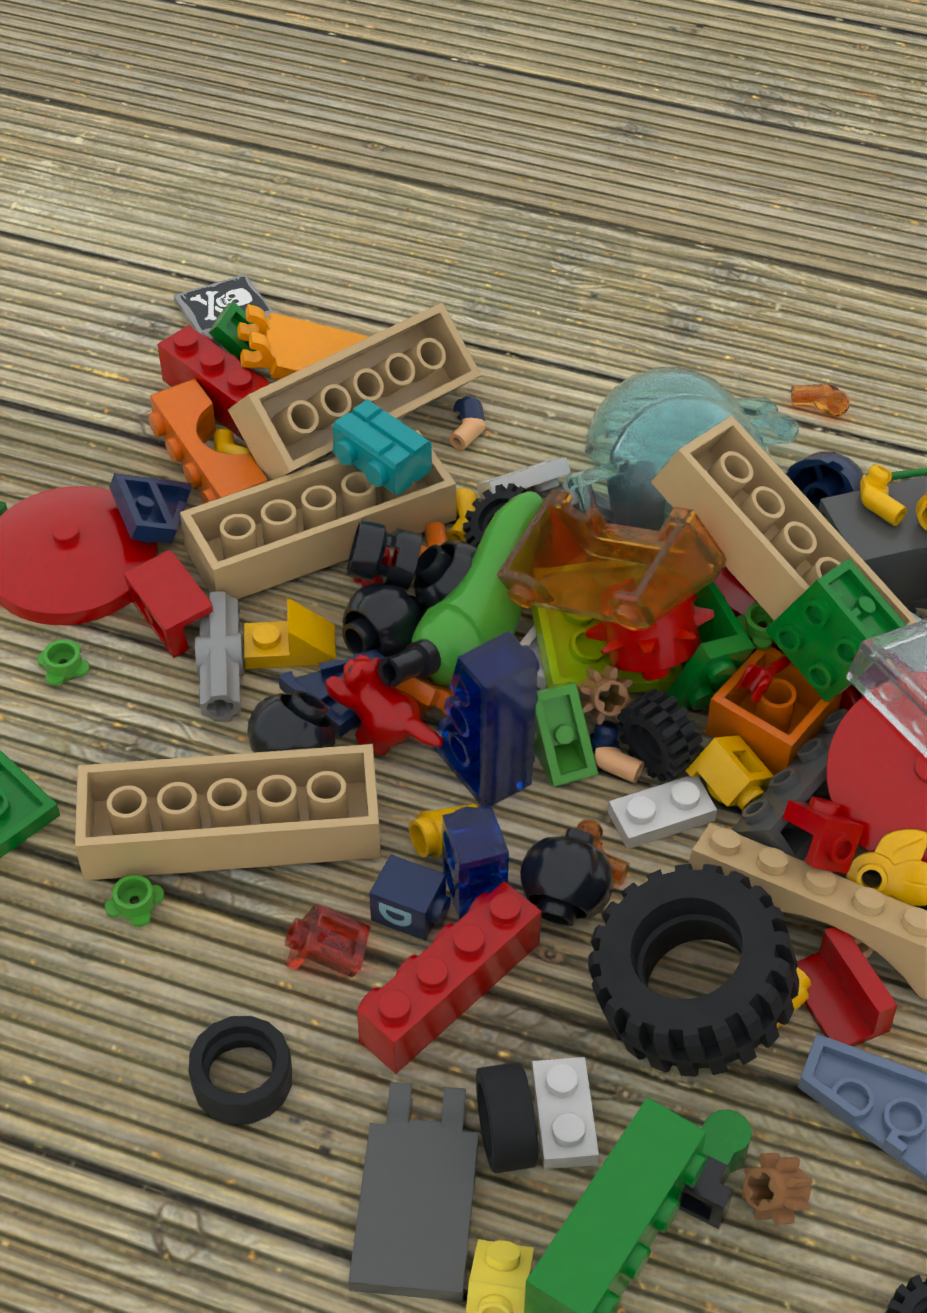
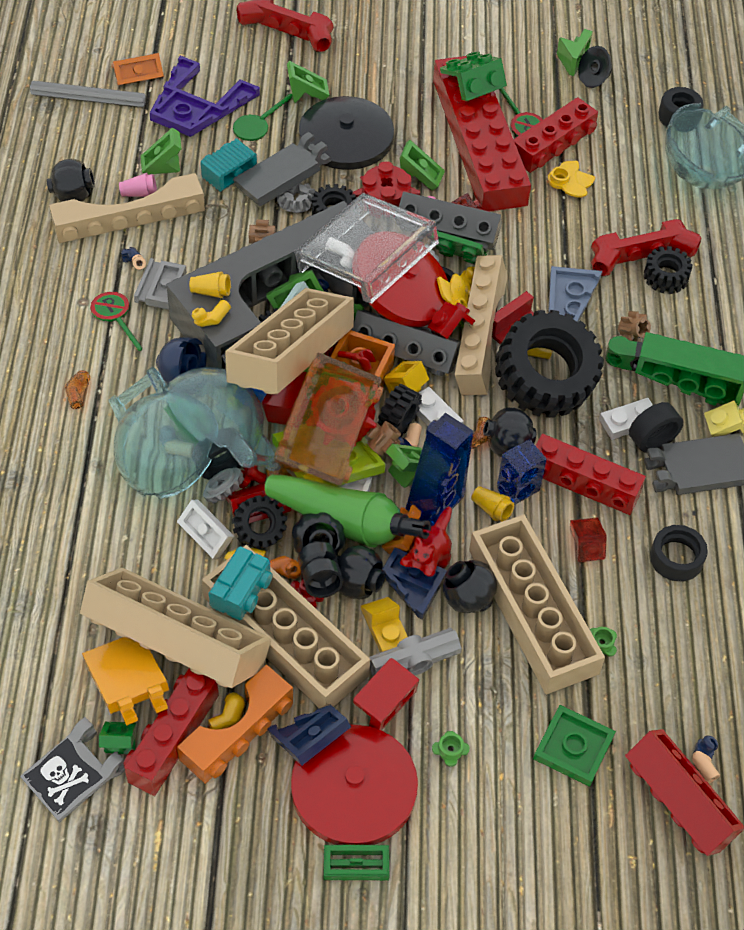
camera: 110 degrees left, 5 degrees up
dark blue brick [369,854,451,941] -> none
arm [449,396,486,451] -> none
green bracket [766,558,912,702] -> none

